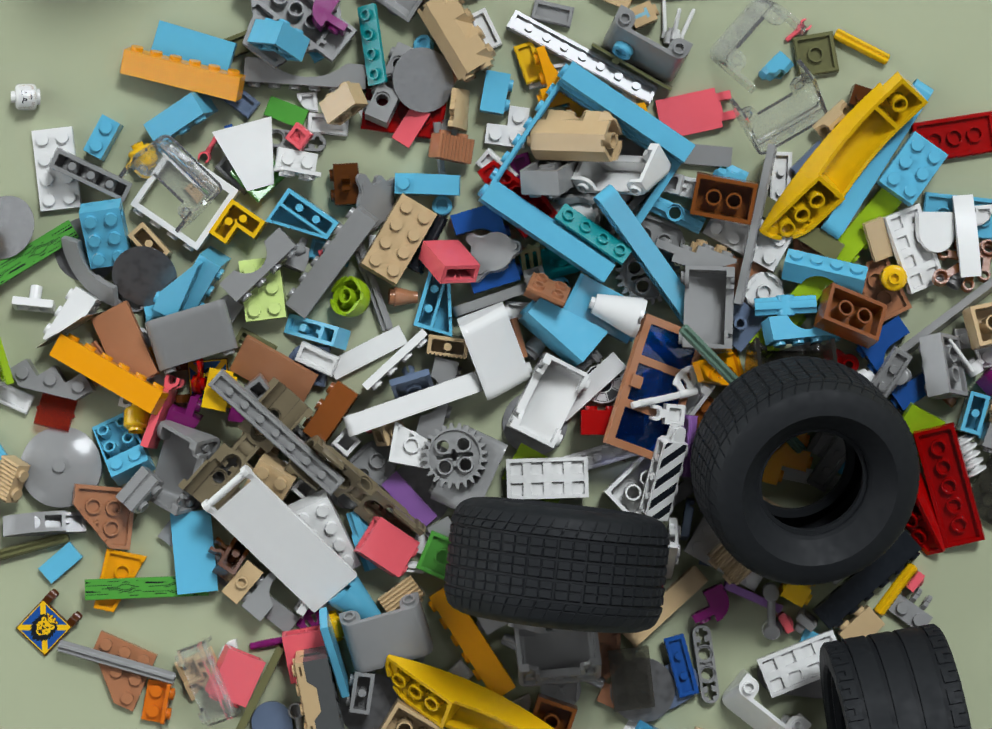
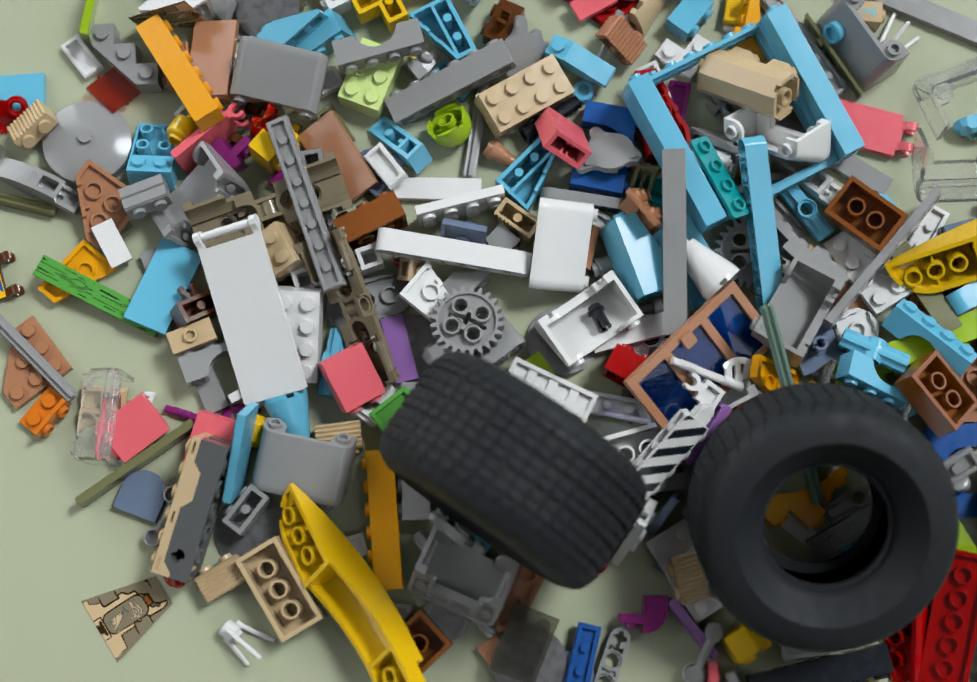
camera: 30 degrees right, 10 degrees down
medium azure tile [38,542,83,584] -> none
light grey brick [520,160,579,198] -> none
tan beam [622,565,708,647] -> none
none -> white tile [91,218,132,269]
none -> black pin [587,303,612,333]
none -> light grey tile [662,148,688,335]

